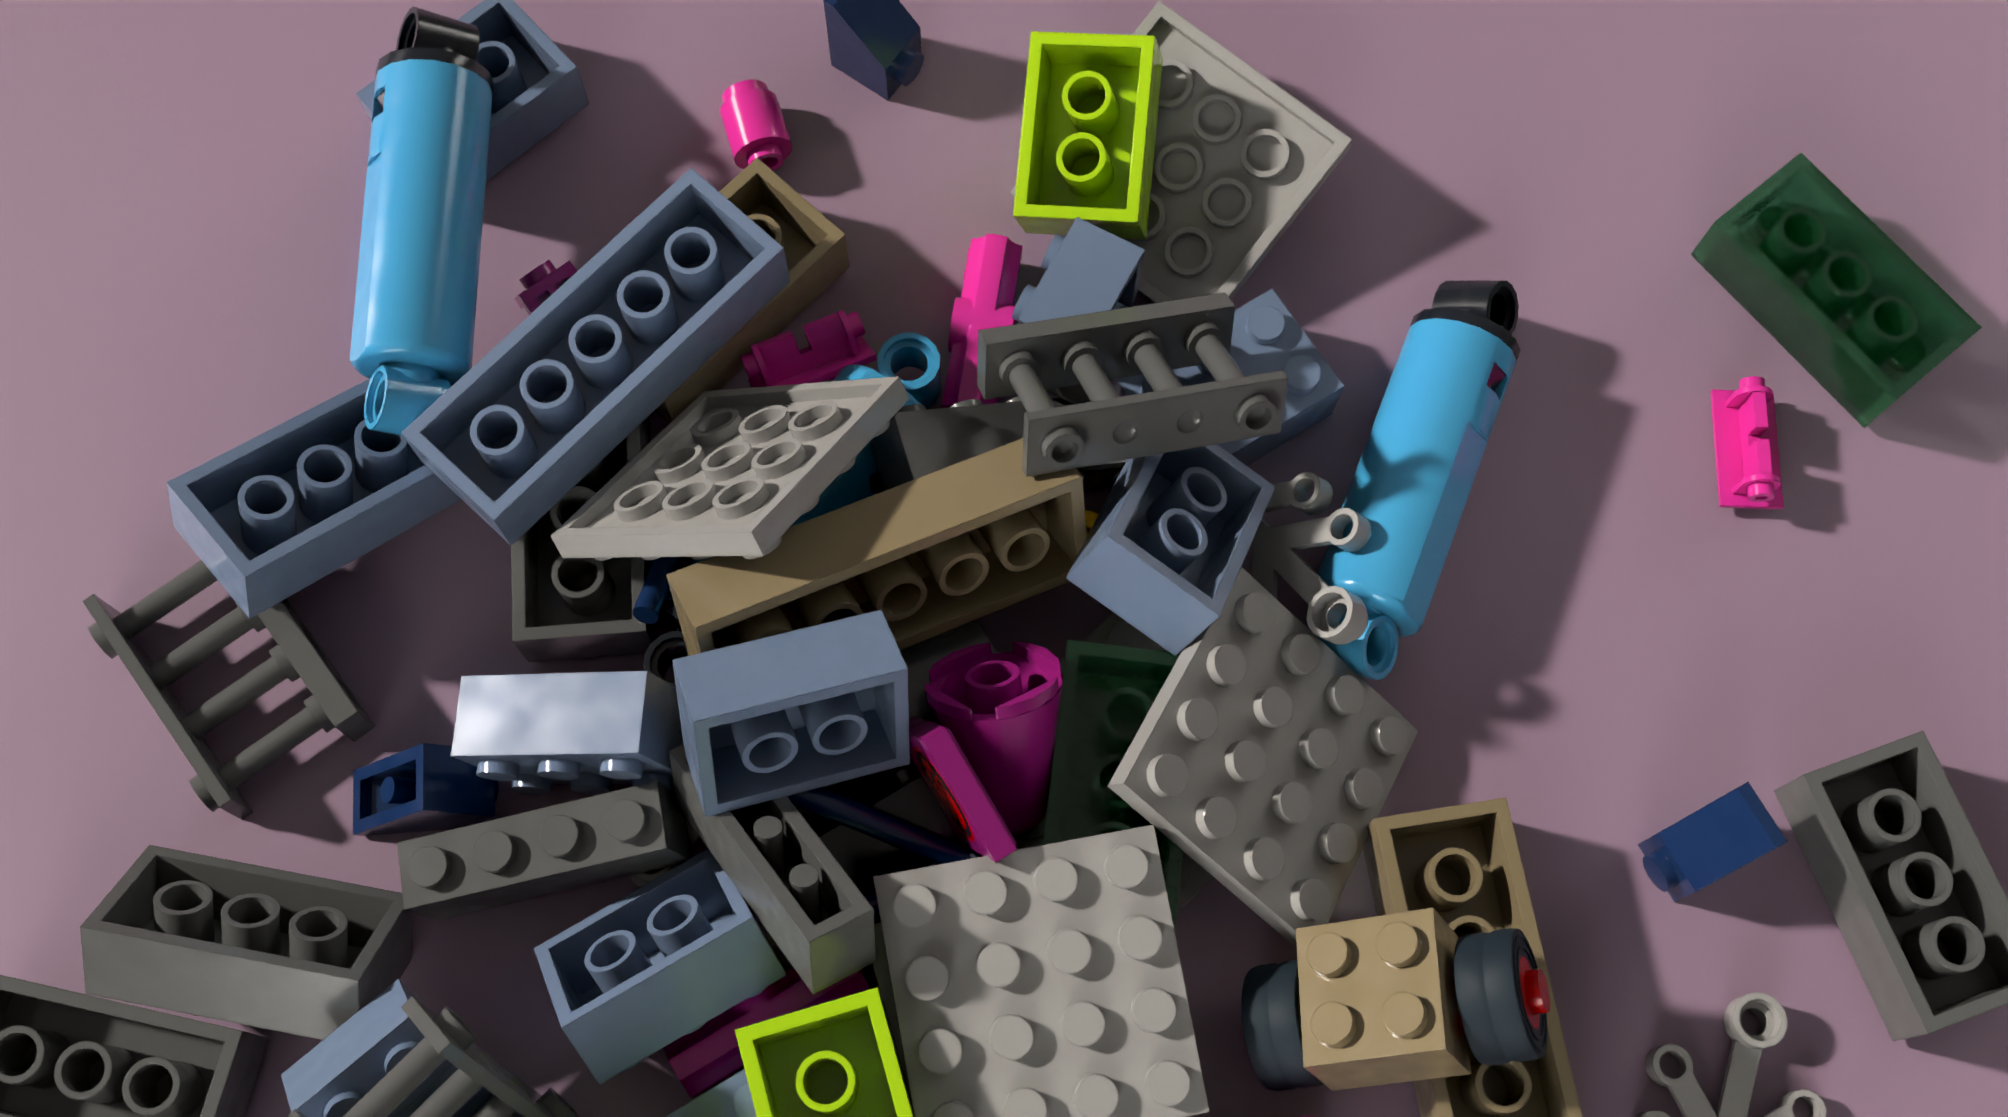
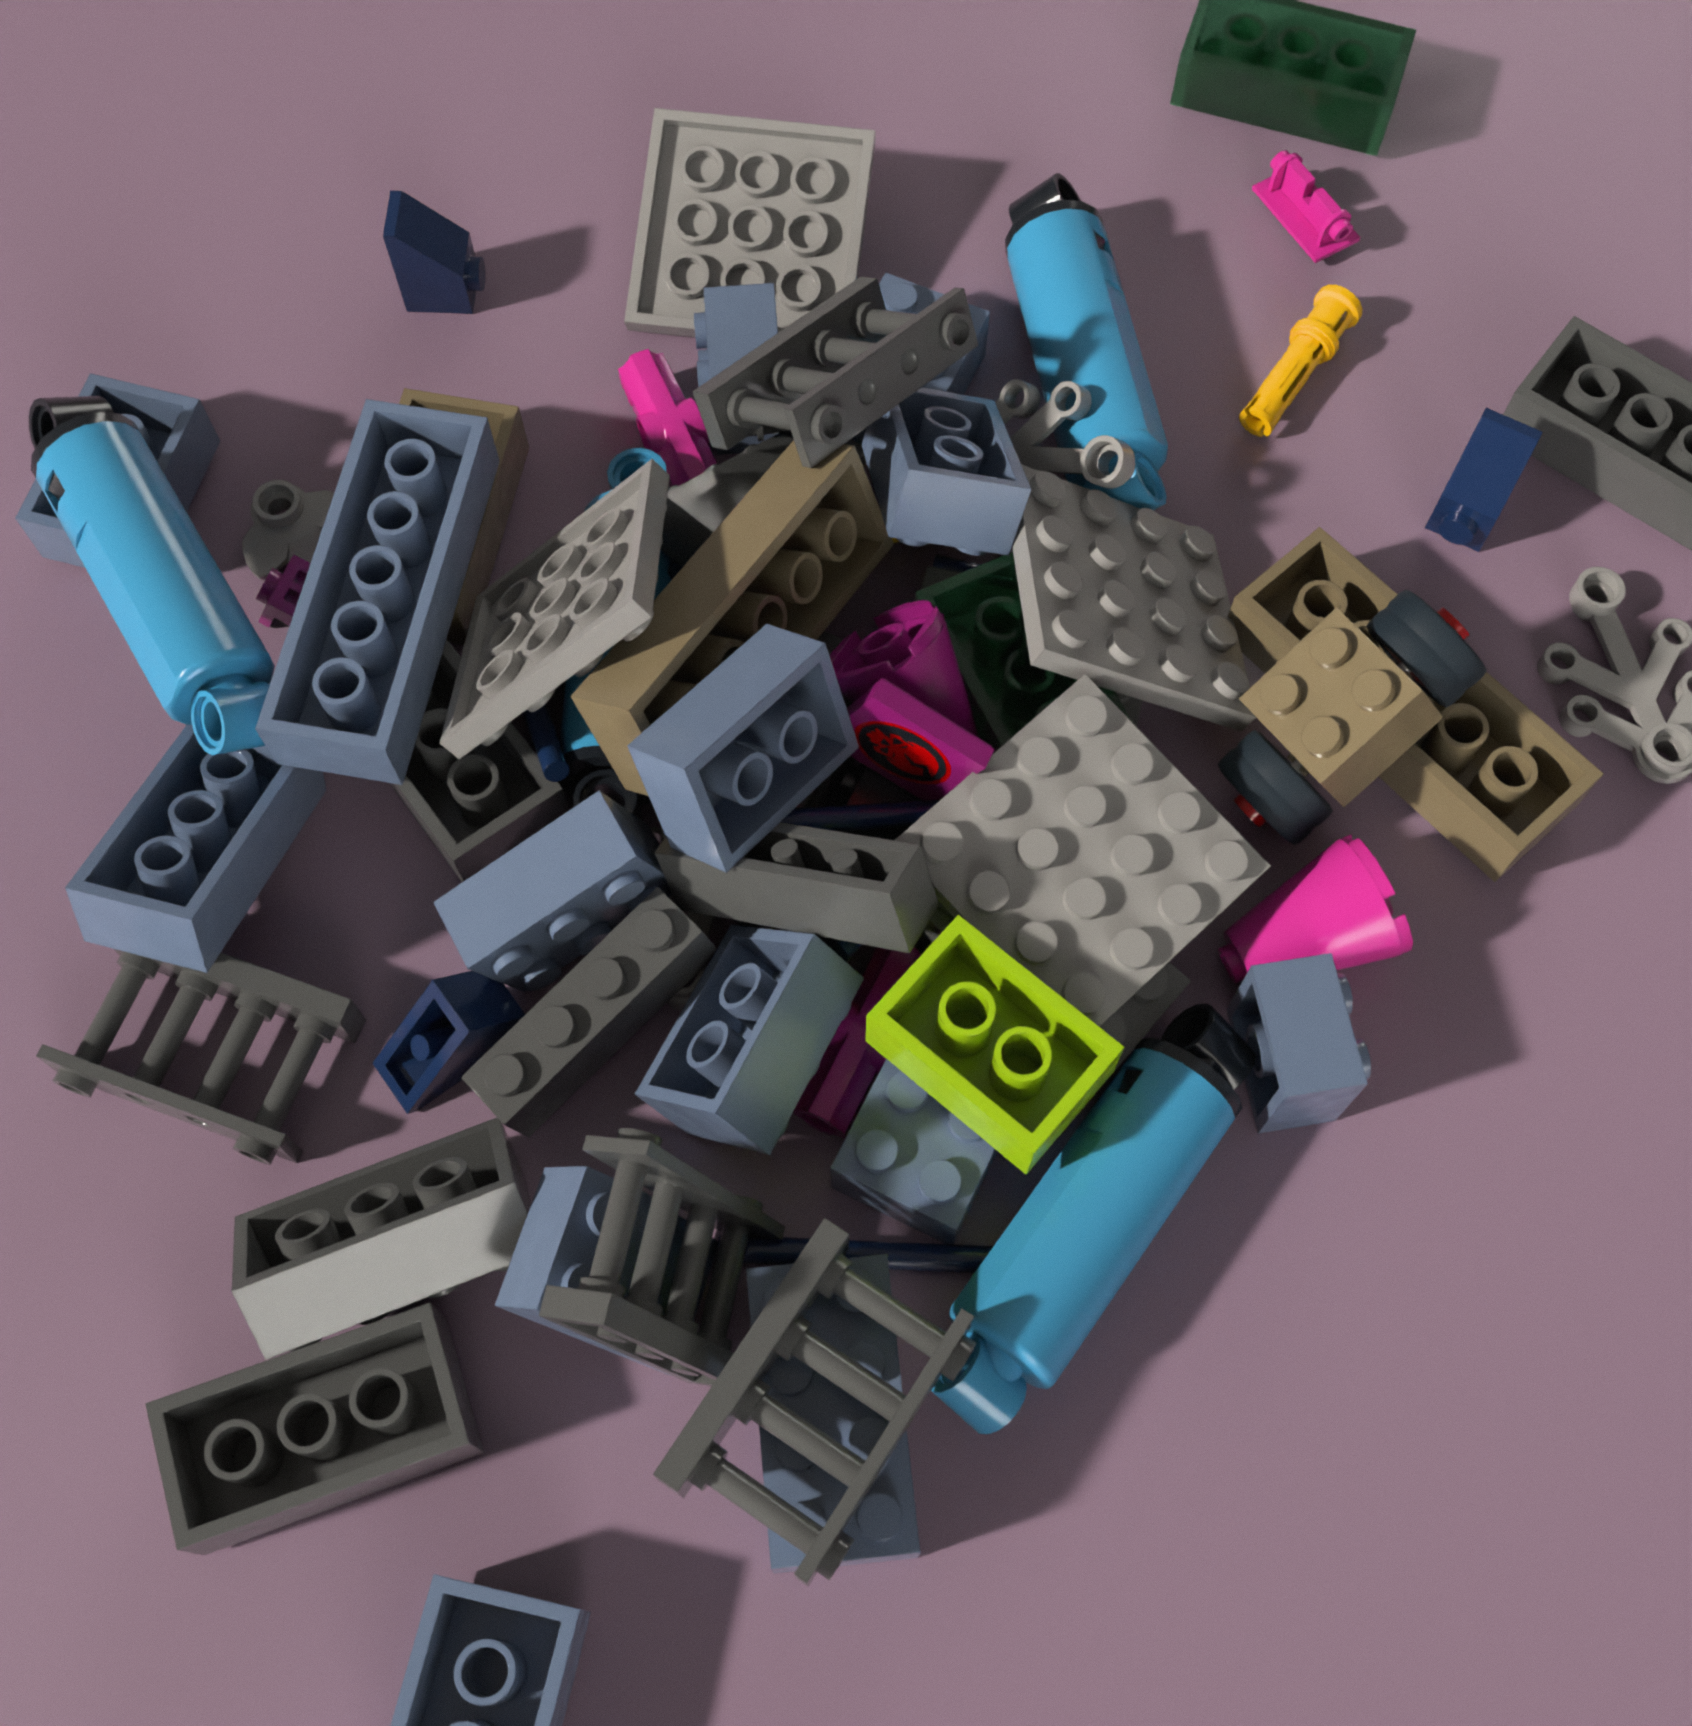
camera: 30 degrees left, 5 degrees down
dark pink brick [720,79,792,171] -> none
dark pink hinge [740,310,877,388] -> none
lime brick [1013,31,1163,240] -> none
none -> light grey plate [242,480,334,580]
none -> yellow pin [1239,285,1363,437]

